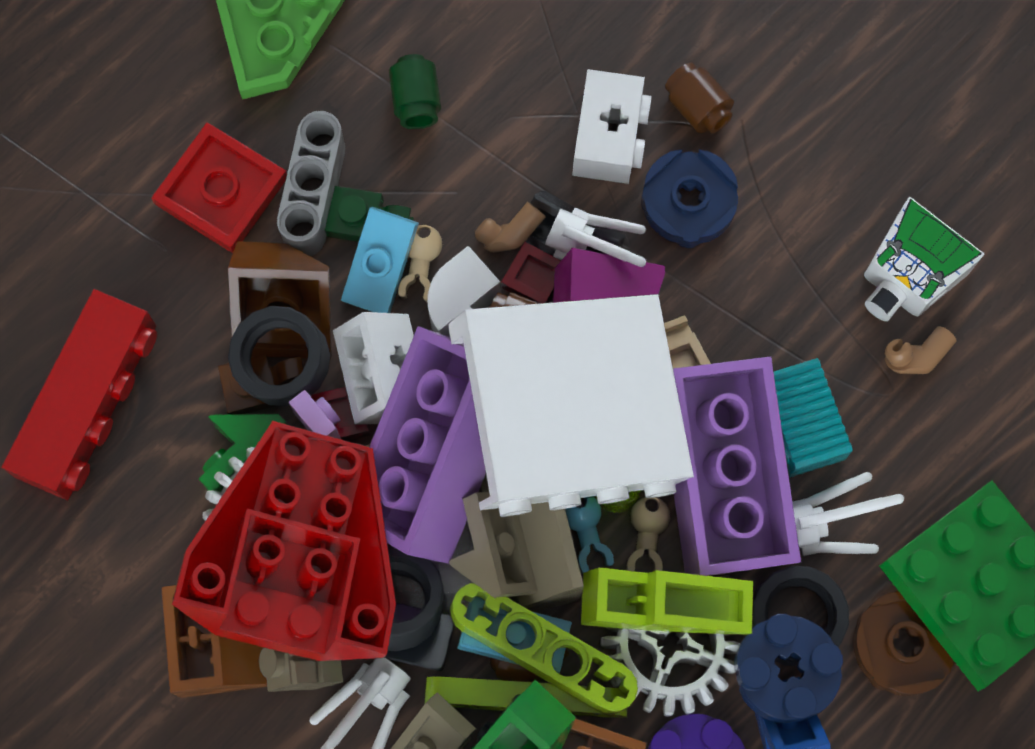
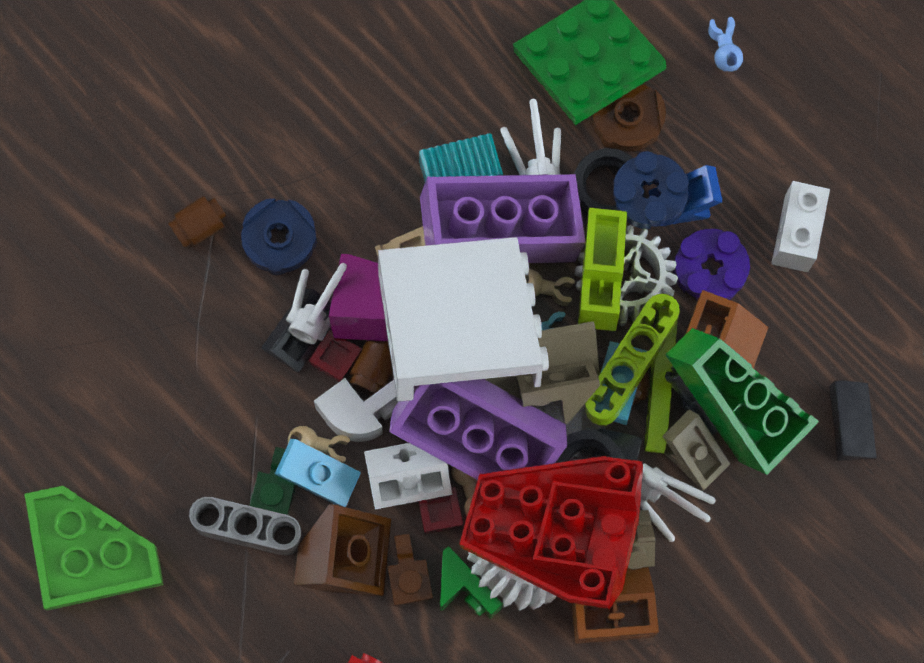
camera: 90 degrees left, 0 degrees up
red plate [151,122,287,253] -> none
black tyre [228,306,330,406] -> none
lavender plate [289,390,341,439] -> none
dark green brick [389,54,441,129] -> none
medium nougat arm [475,201,545,253] -> none
white brick [572,69,651,184] -> none
torso [864,197,984,321] -> none
medium nougat arm [885,326,957,374] -> none

